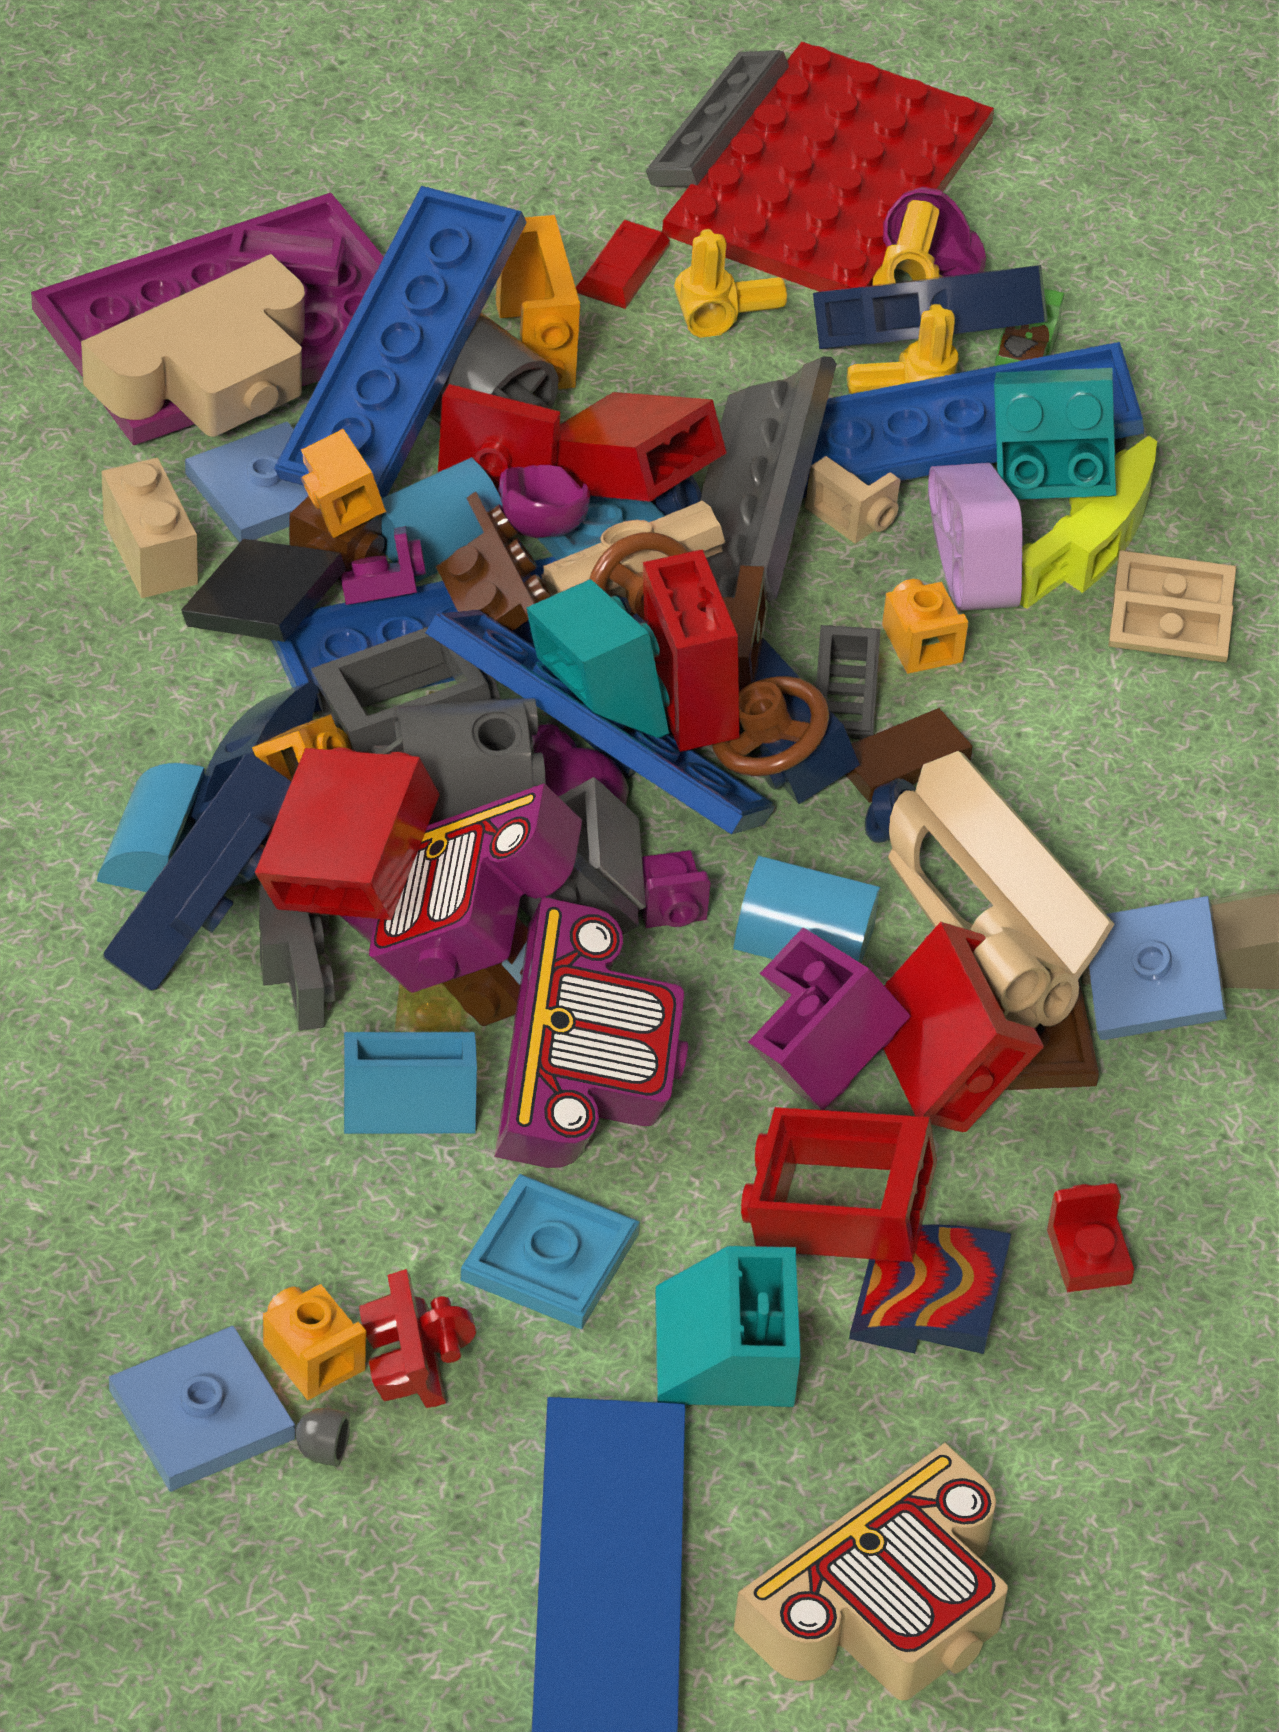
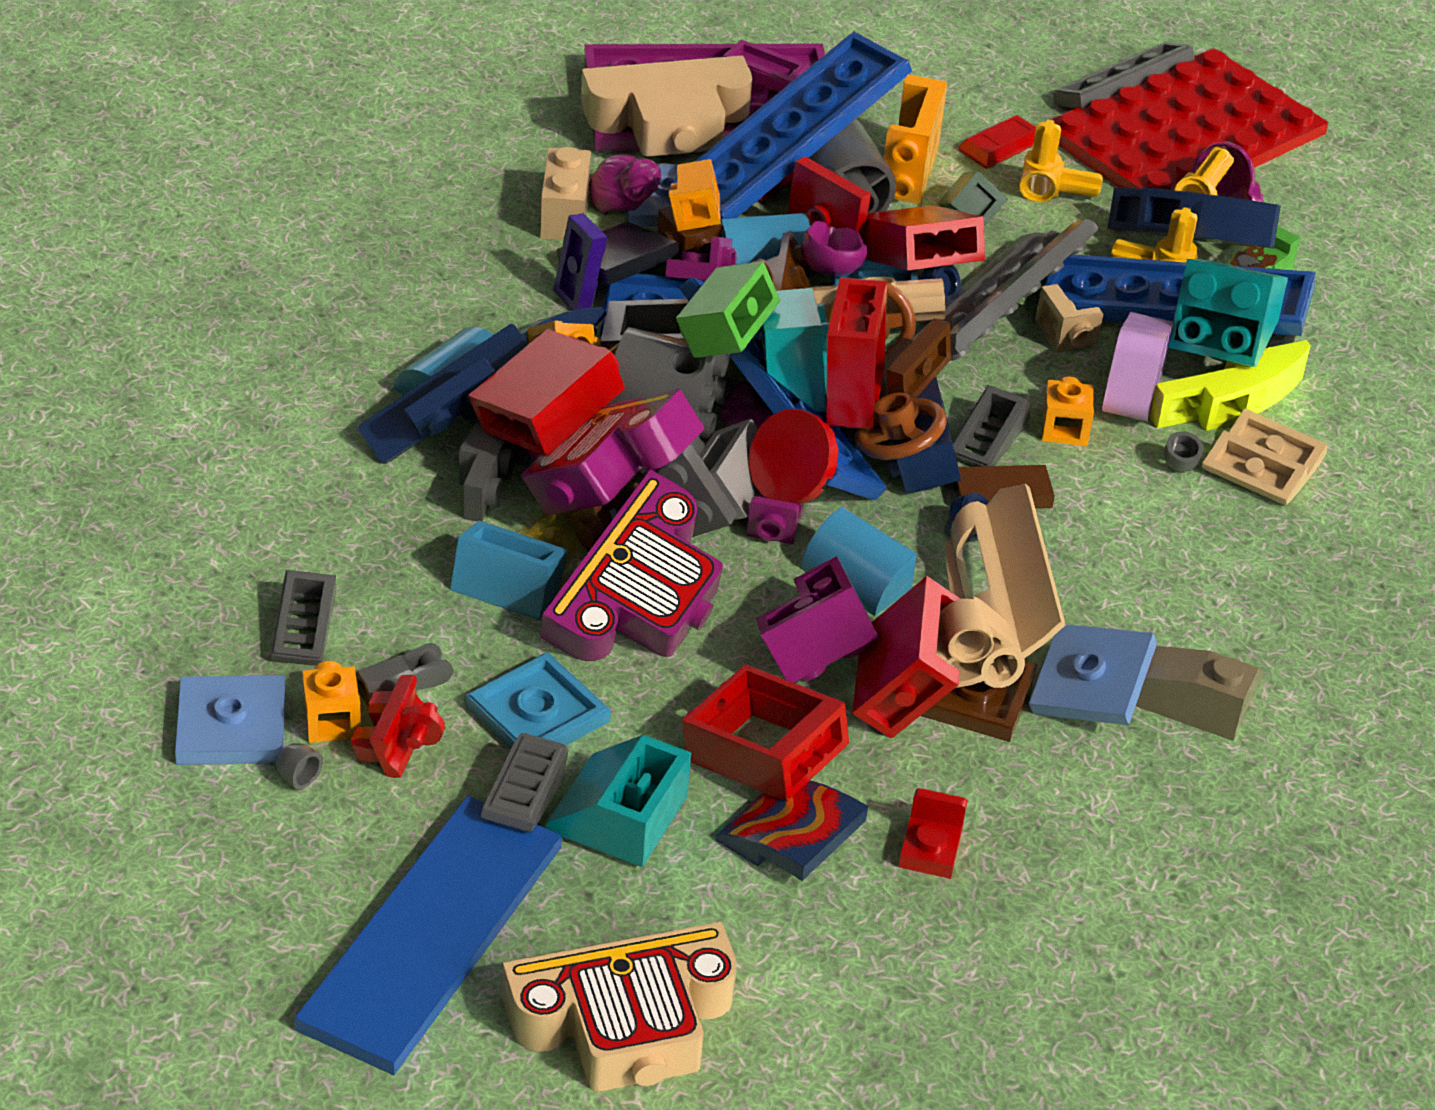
camera: 25 degrees right, 5 degrees down
none -> dark grey slope [270,570,336,666]
none -> dark grey bar [356,643,453,707]
none -> dark grey slope [481,733,568,833]
none -> dark purple plate [553,213,607,311]
none -> magenta hair [589,154,662,215]
none -> bright green brick [676,261,781,358]
none -> red tile [748,409,838,505]
none -> panel [938,171,1008,227]
none -> dark grey hinge [1164,431,1203,473]

